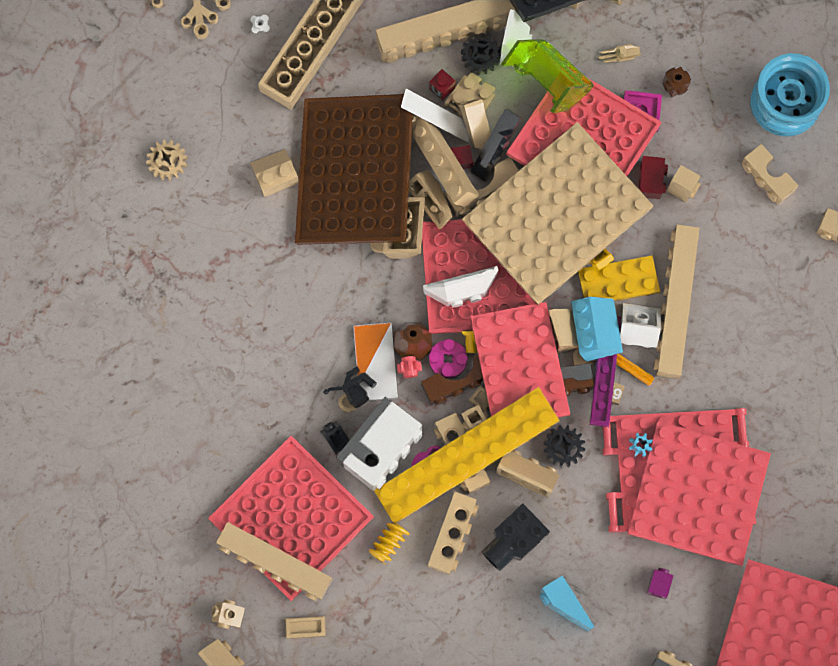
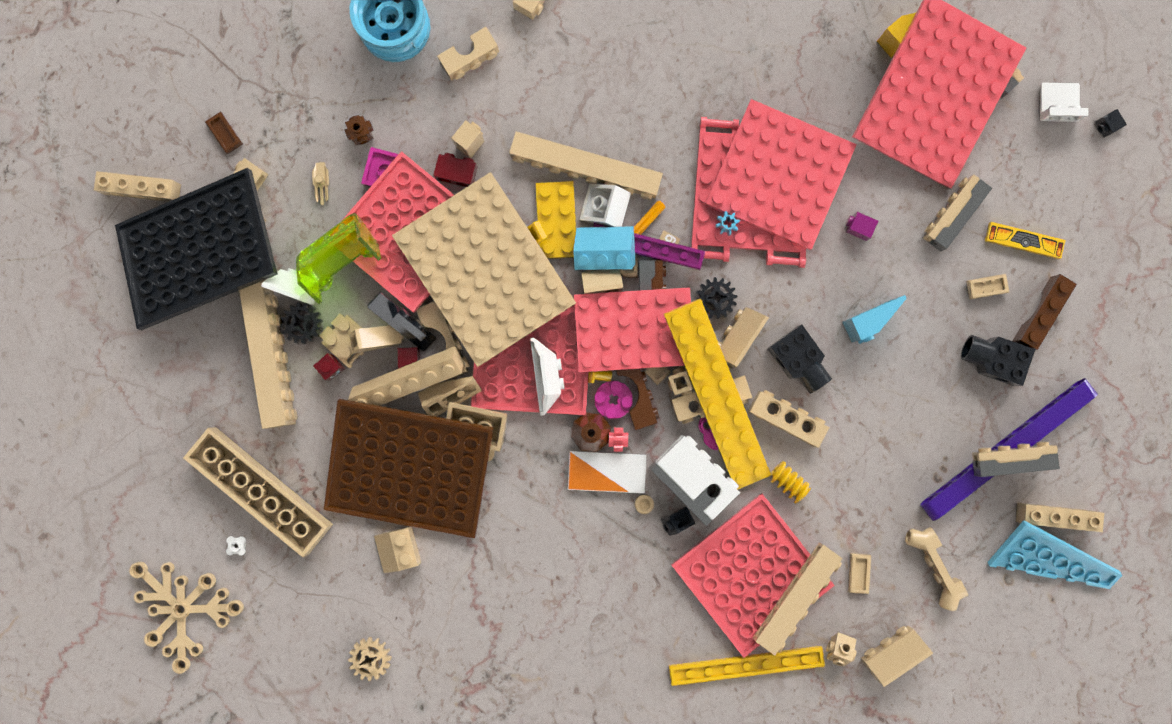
camera: 80 degrees left, 10 degrees up
black piece [323,366,377,408] -> none
white sticker [401,89,469,142] -> none
none -> yellow tile [669,646,825,686]

